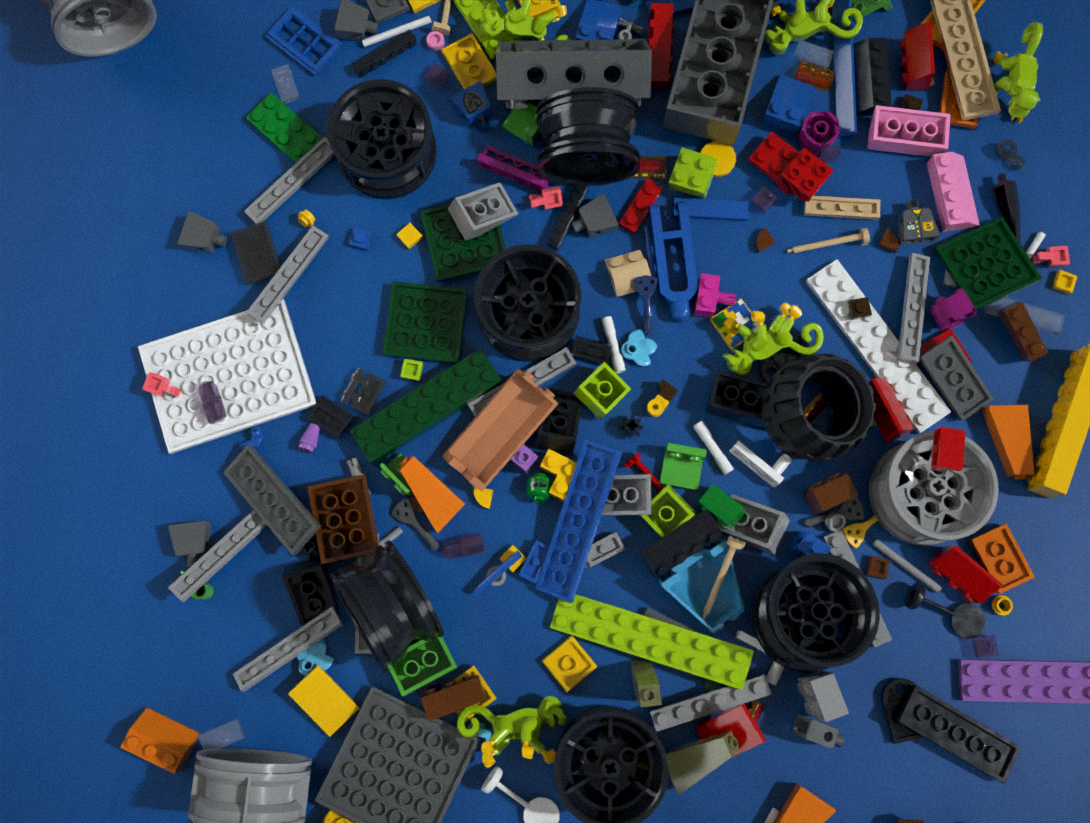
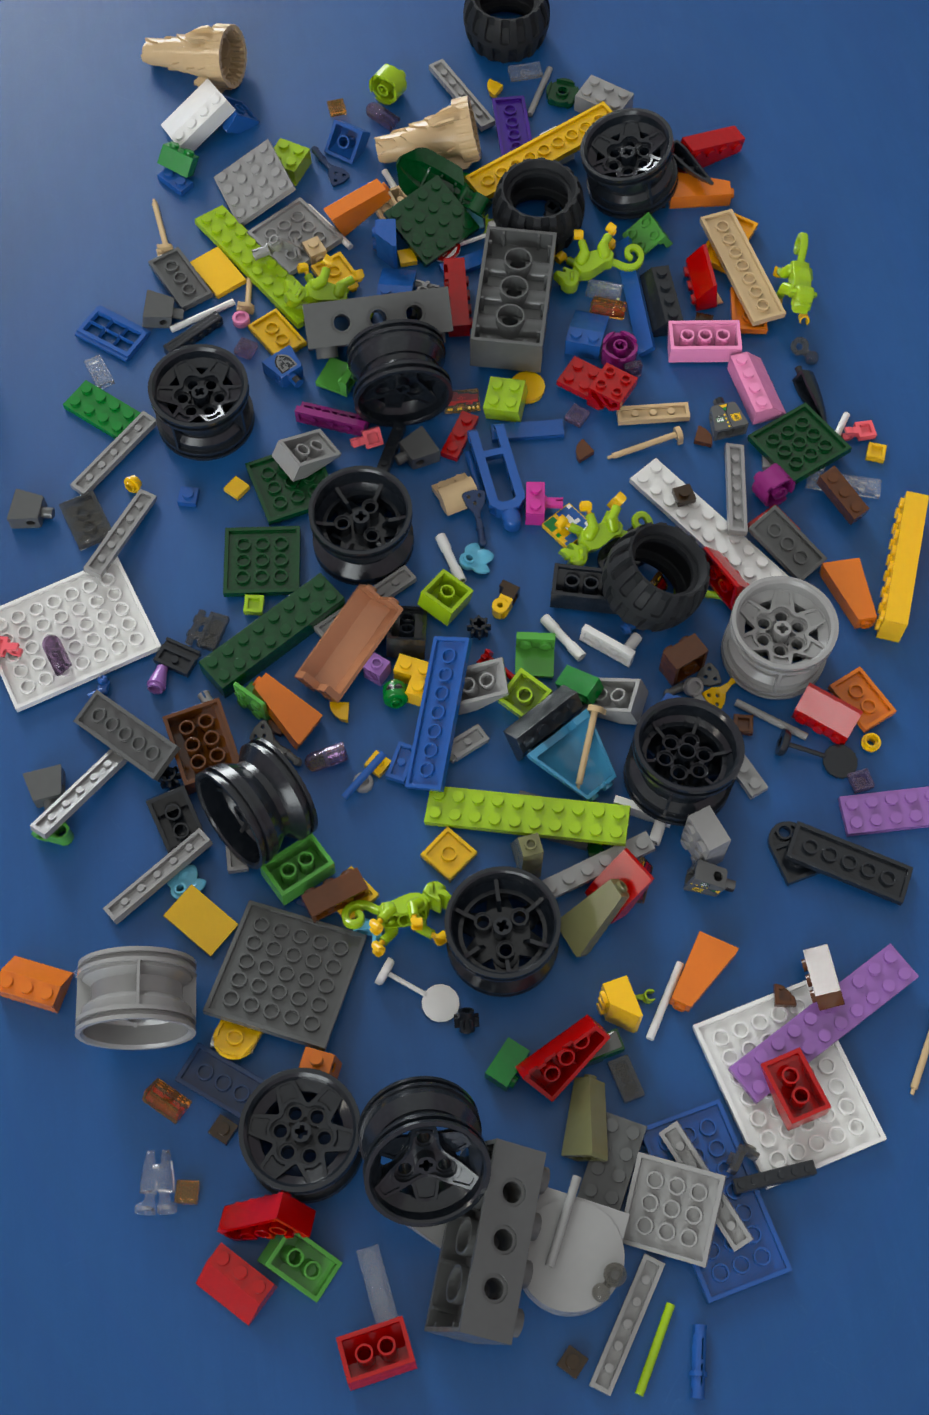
camera: 10 degrees left, 15 degrees down
black plate [571,336,613,365] -> none
red panel [930,427,966,471] -> none

